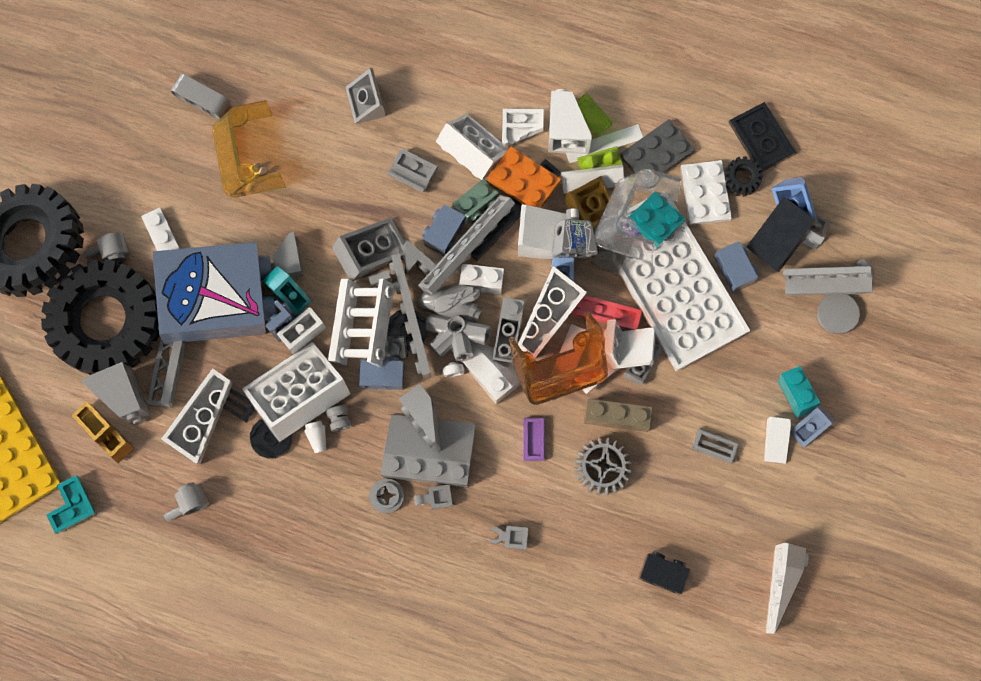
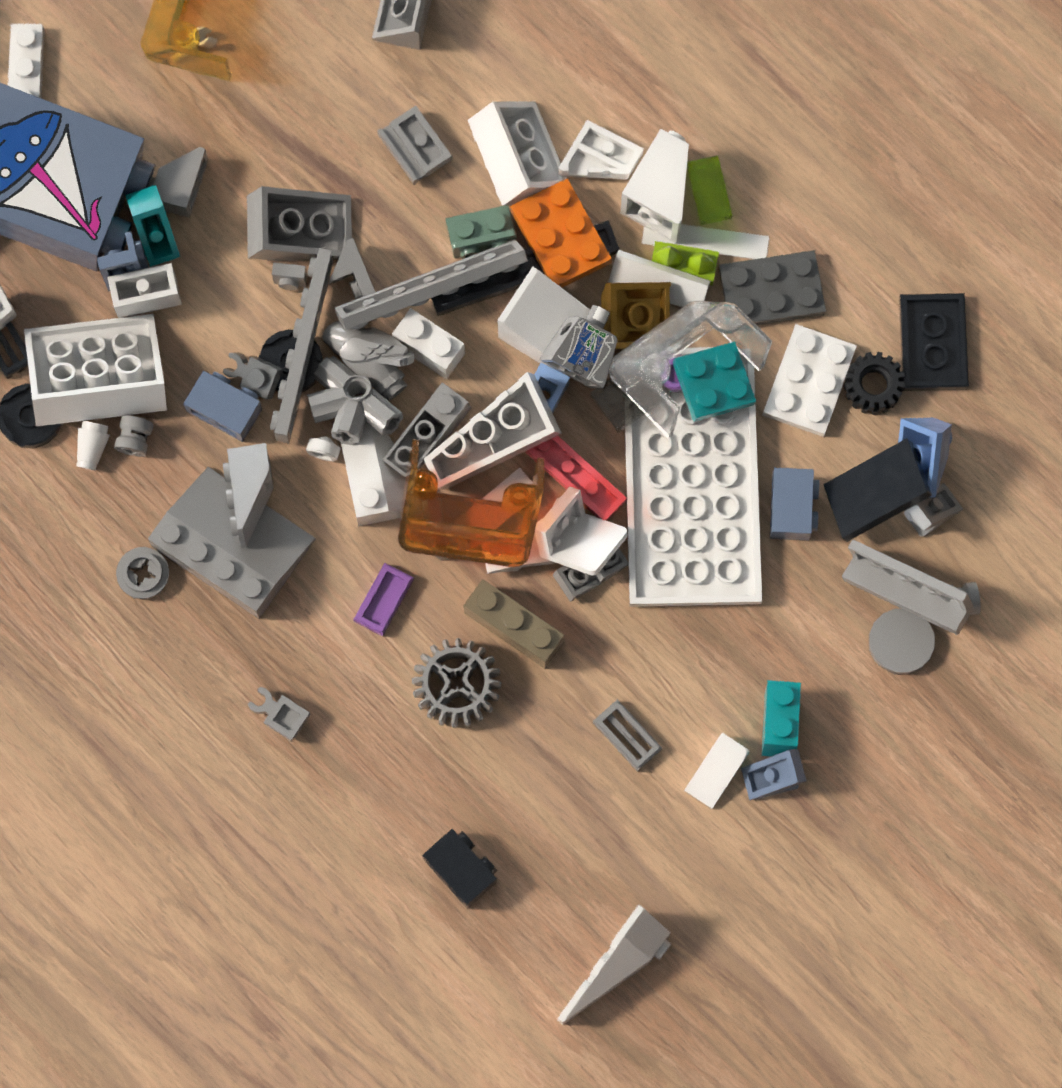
camera: 25 degrees right, 0 degrees up
white fence [328,279,394,367] -> none
light grey plate [414,484,453,510] -> none
sand blue brick [422,204,466,256] -> none

